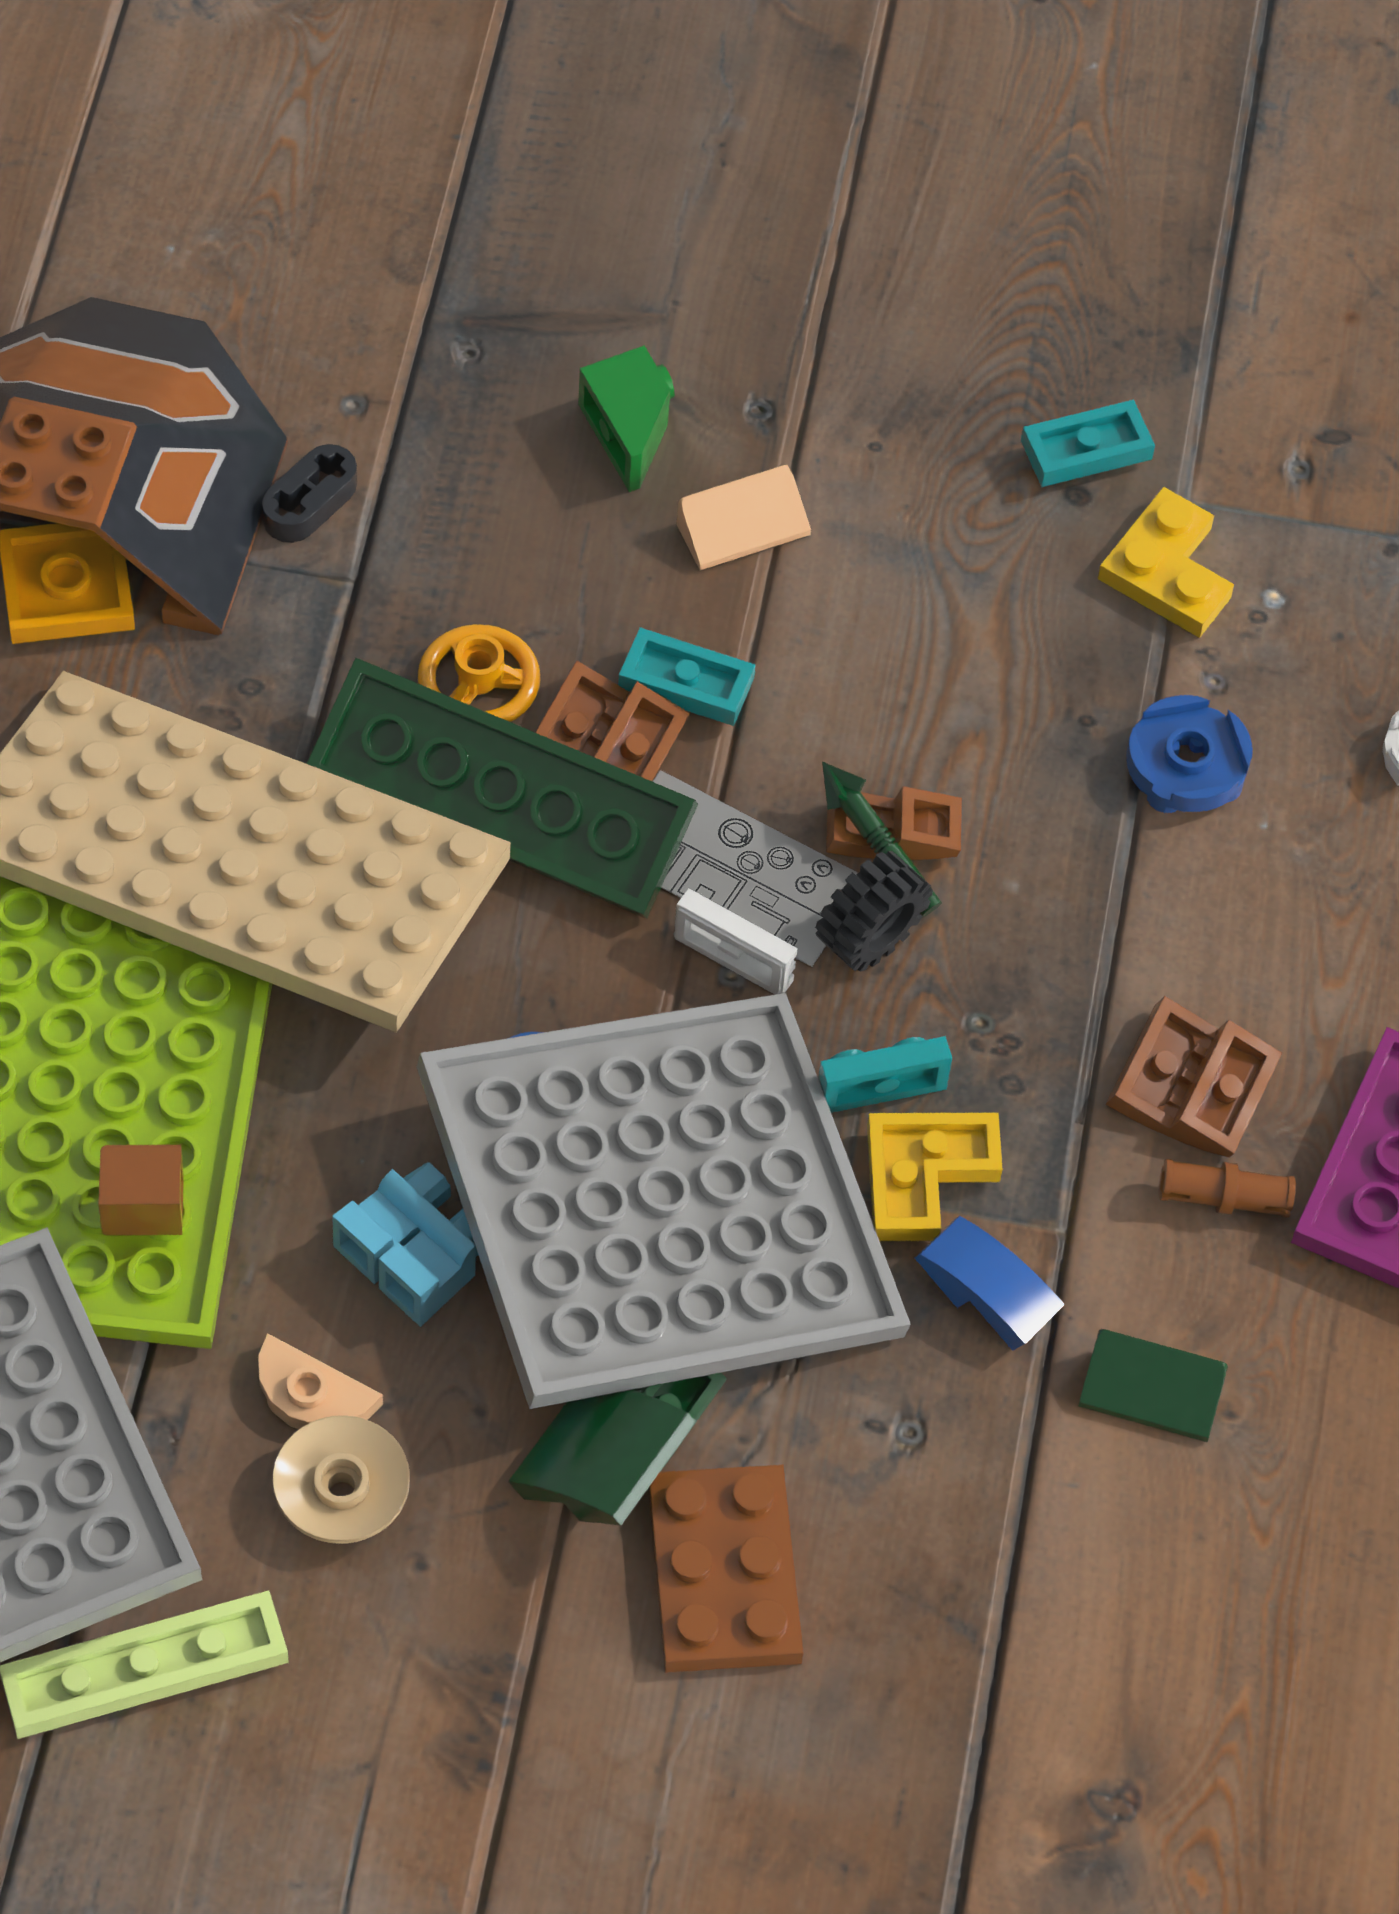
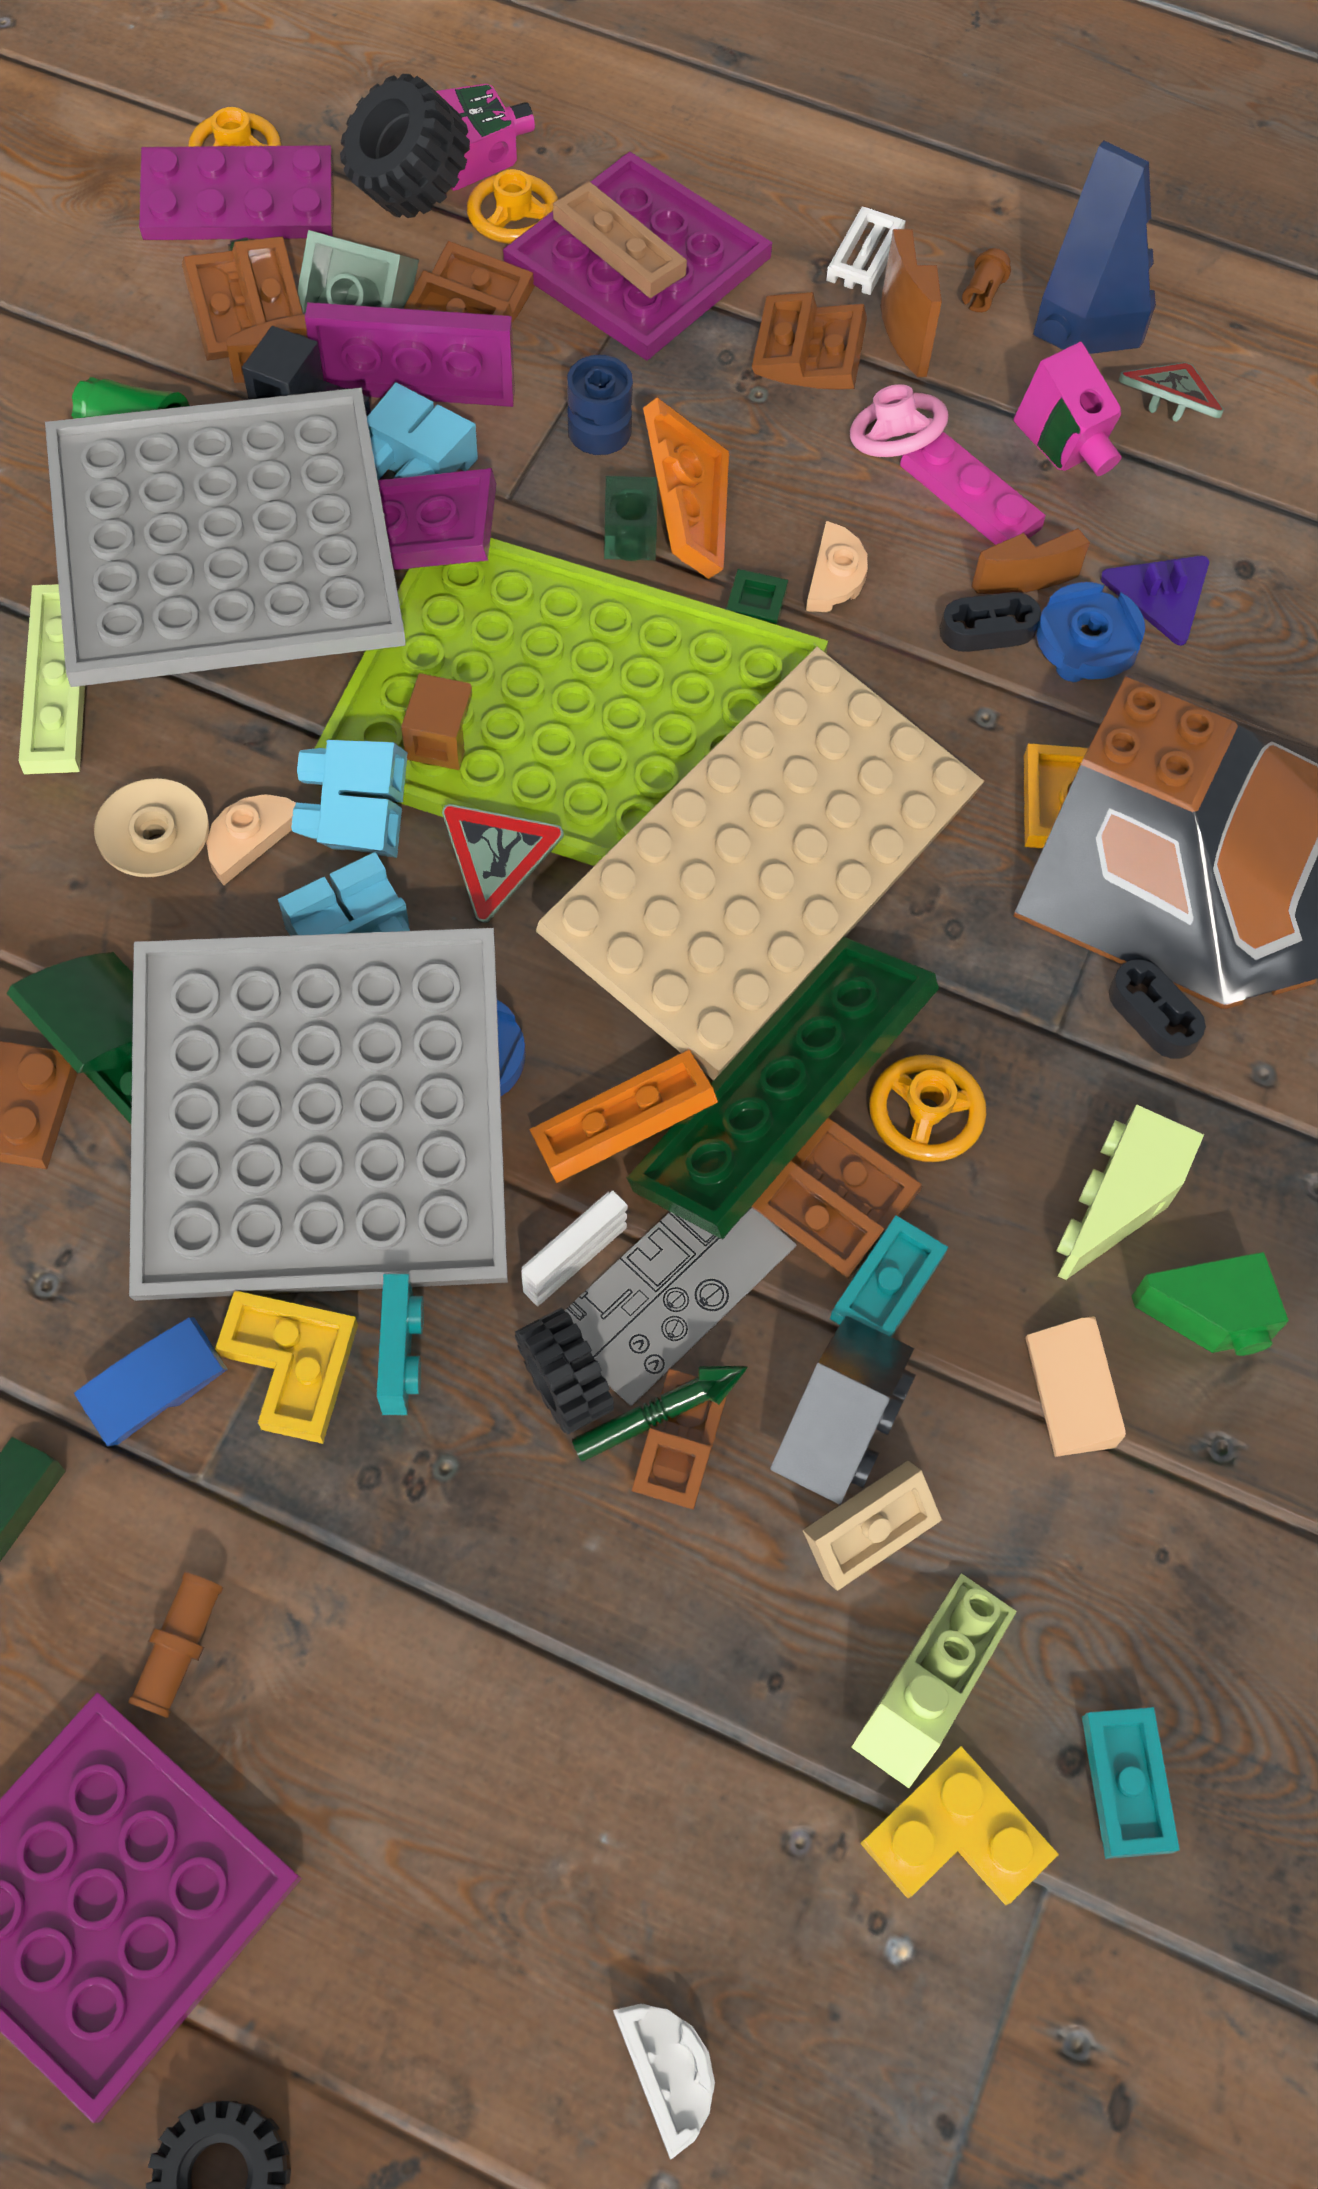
camera: 105 degrees right, 5 degrees up
dark orange slope [1106,996,1282,1158] -> none
blue plate [1126,695,1253,813] -> none
none -> medium azure hips [291,740,408,858]
none -> piece [442,804,564,923]
none -> orange plate [529,1050,718,1183]
none -> brick [770,1315,916,1505]
none -> tan plate [803,1461,942,1591]
none -> yellowish green slope [852,1573,1017,1788]
none -> yellowish green slope [1056,1105,1204,1280]

